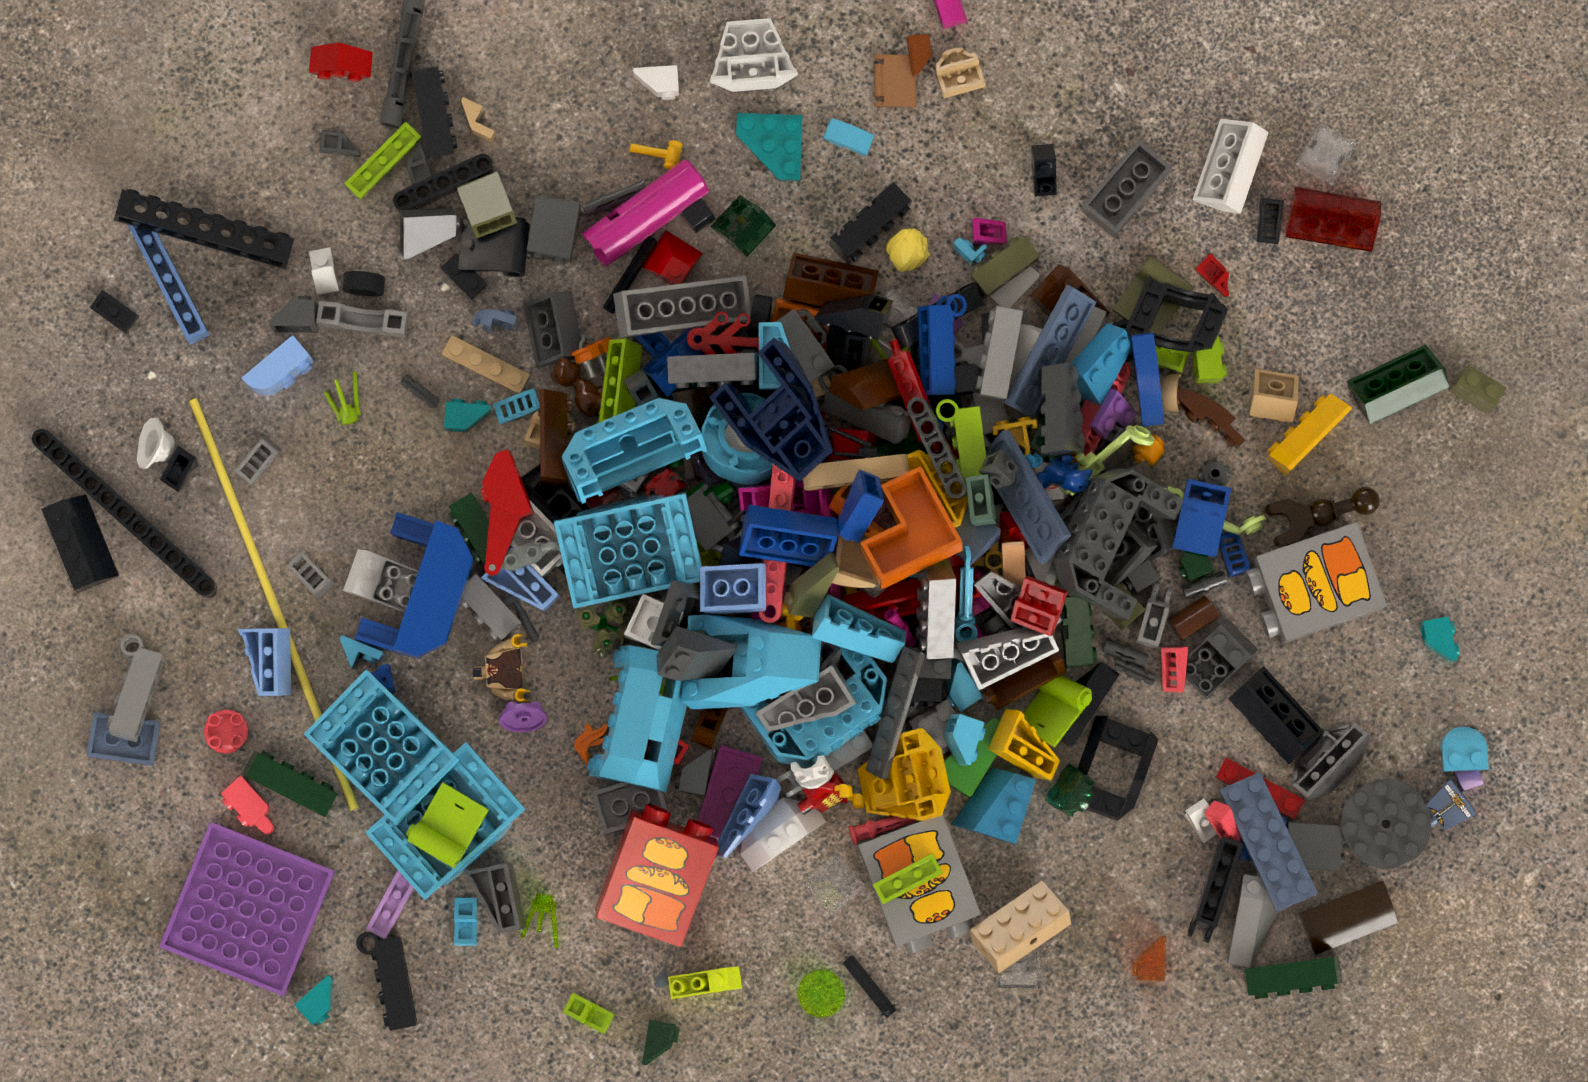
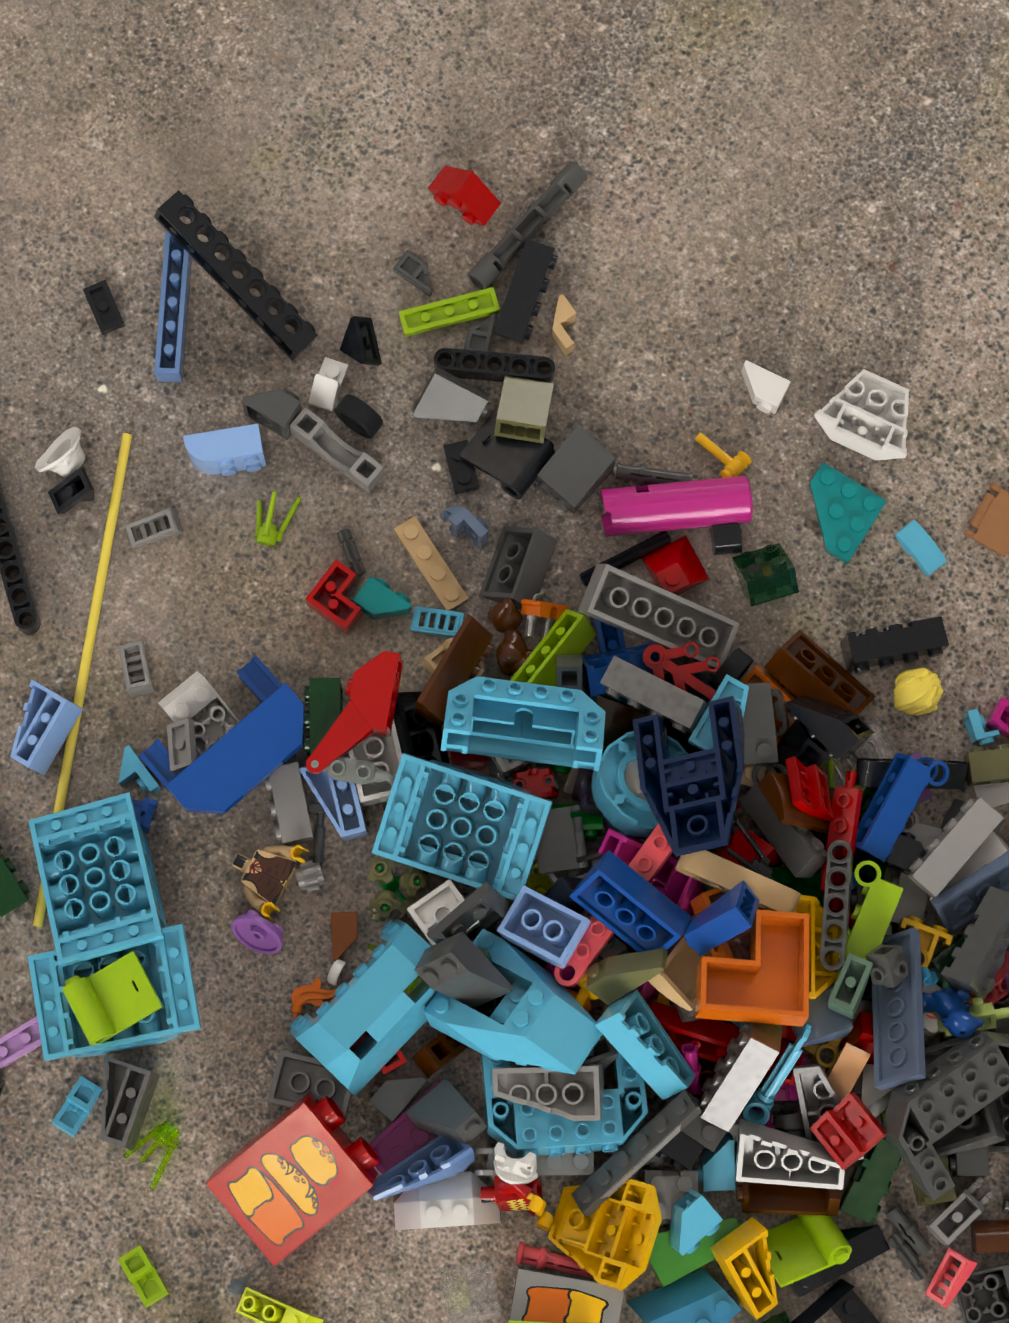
camera: 30 degrees right, 5 degrees down
none -> light grey plate [167,718,197,774]
none -> light grey gear [295,860,325,893]
none -> red brick [305,559,362,635]
none -> white tile [327,959,348,987]
none -> dark orange tile [331,911,358,961]
none -> black slope [340,316,382,366]
none -> dark grey slope [405,1078,487,1144]
none -> red slope [785,756,834,821]

